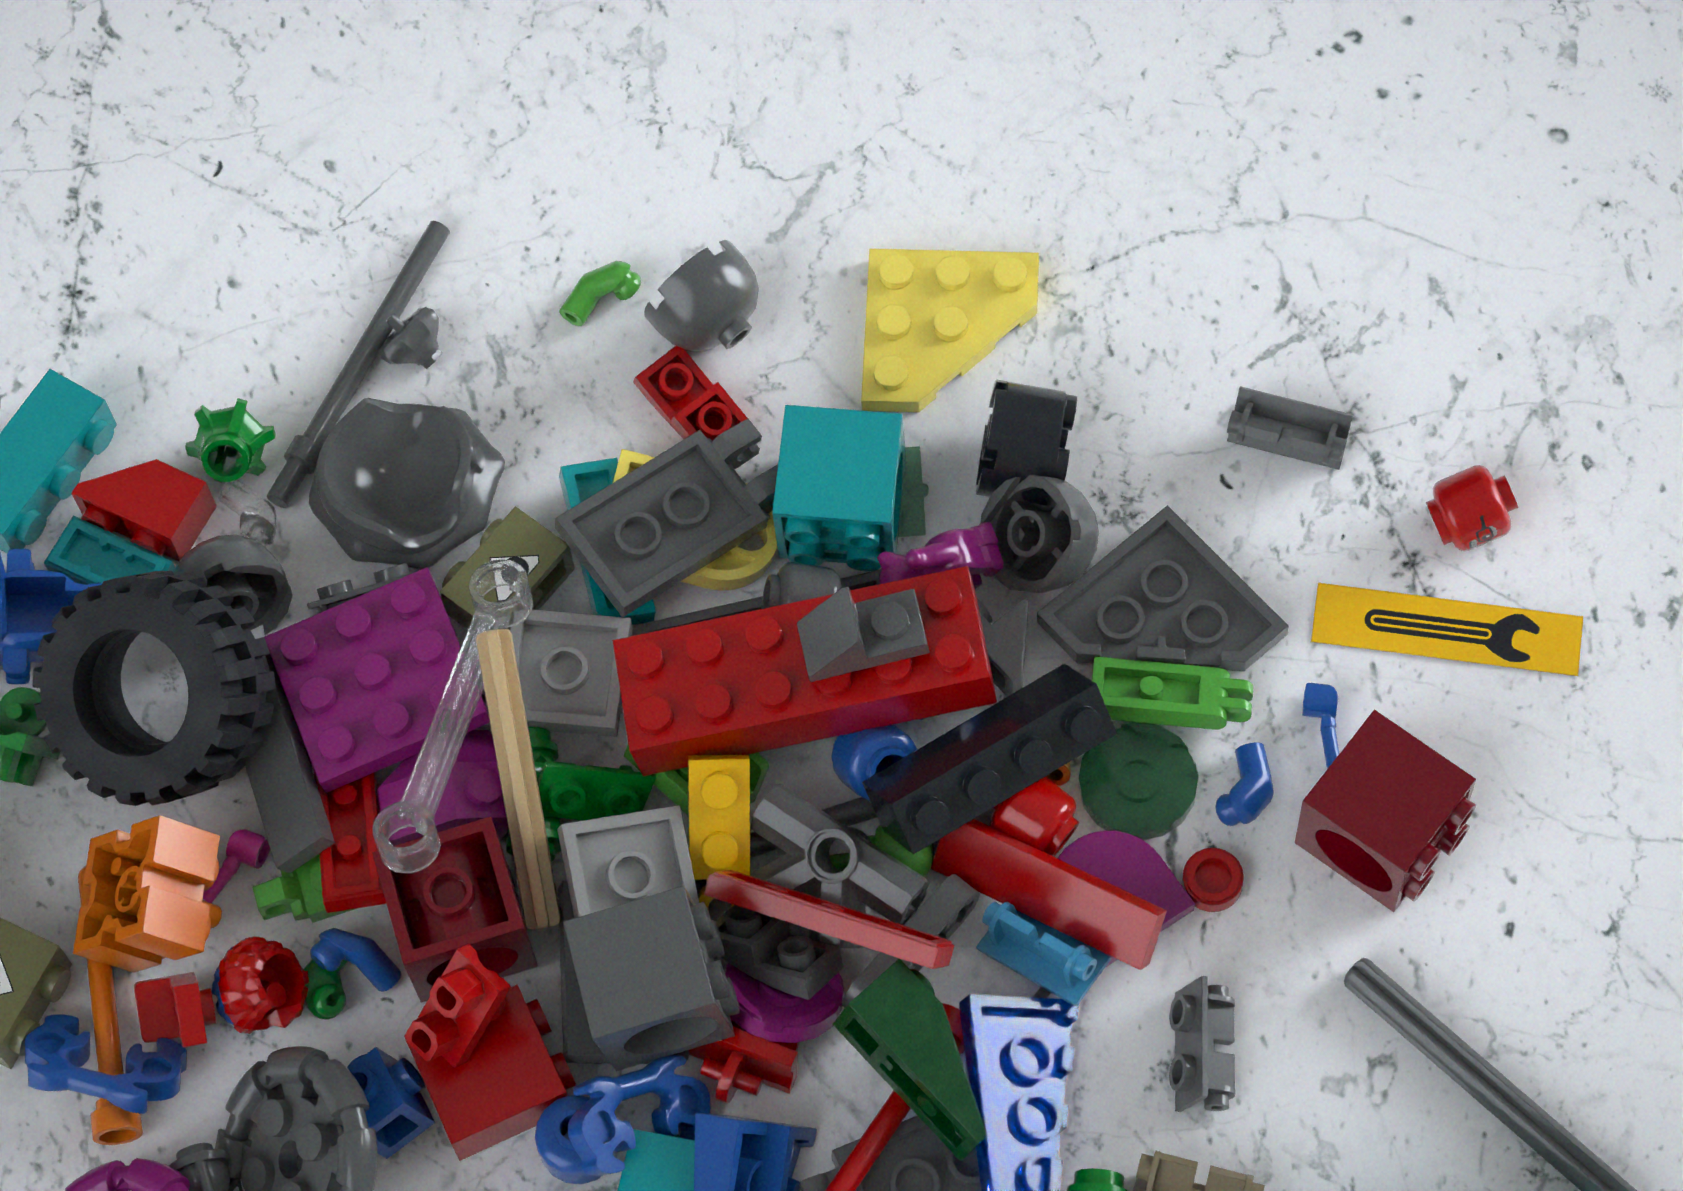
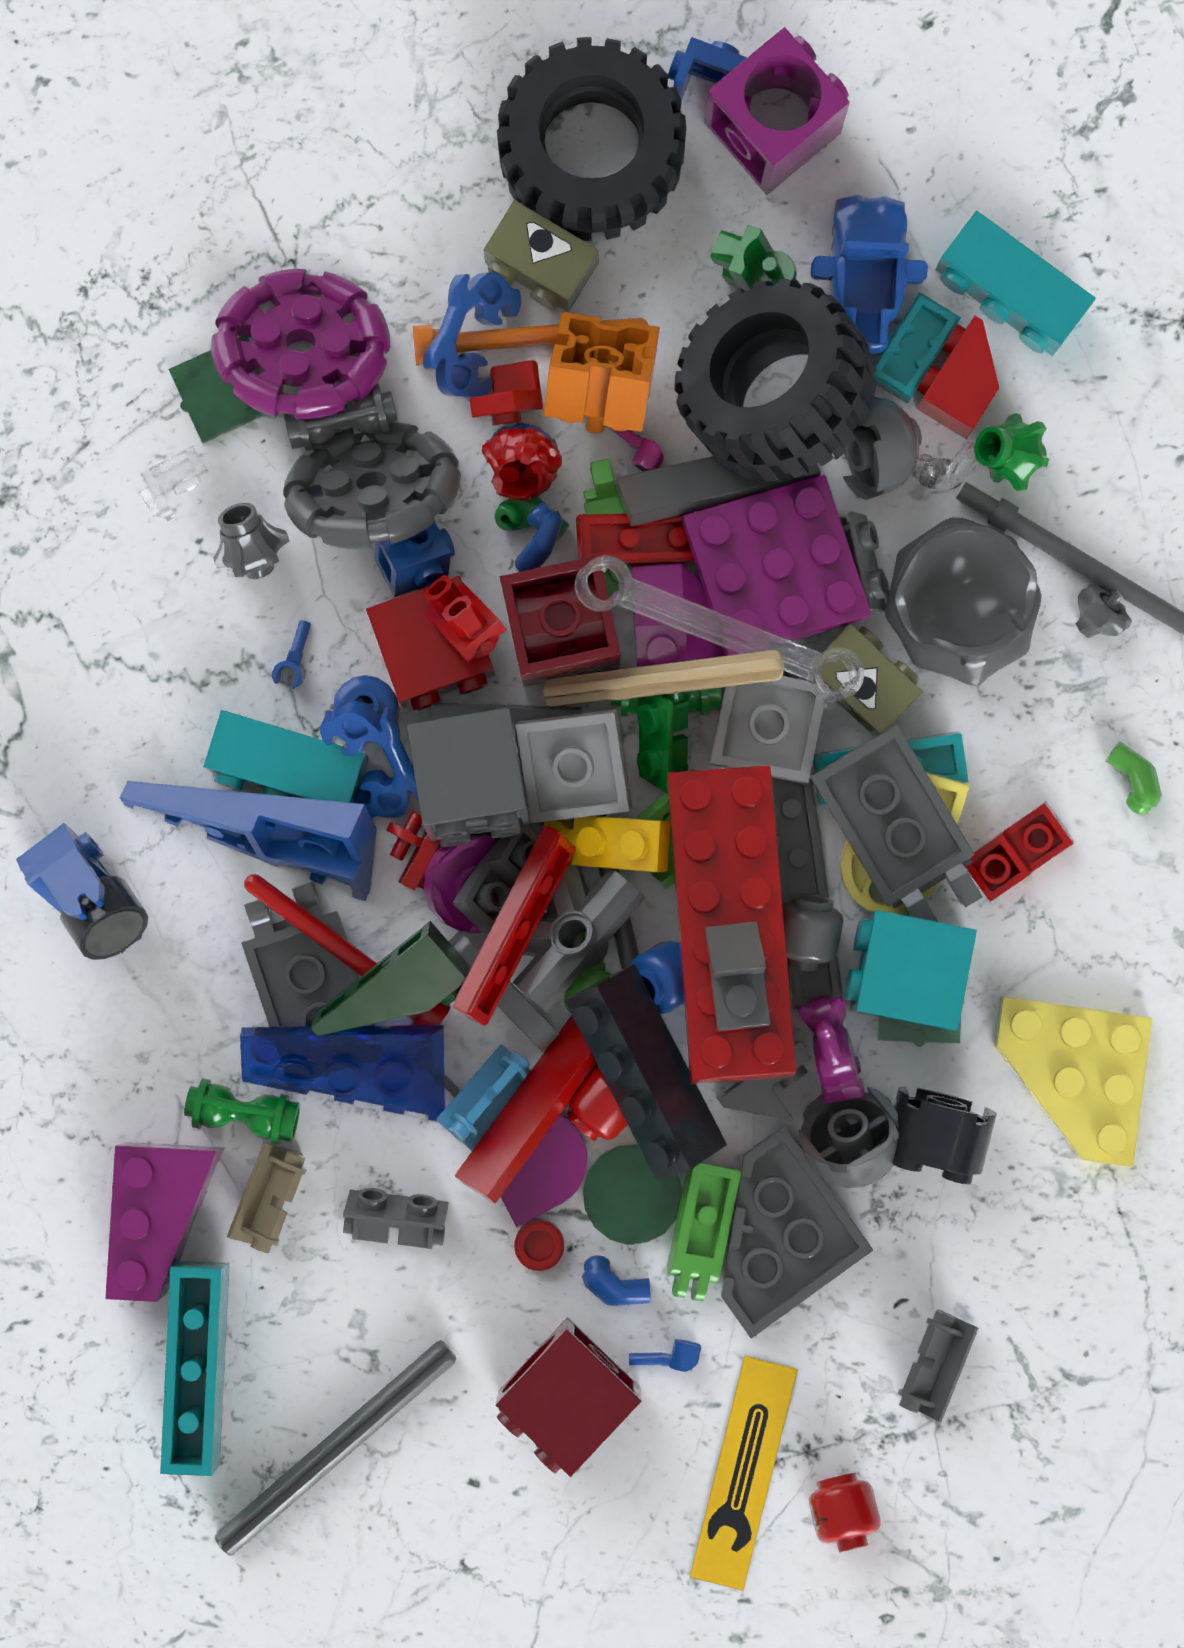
camera: 90 degrees right, 20 degrees up
dark grey cylinder [644,240,759,351] -> none

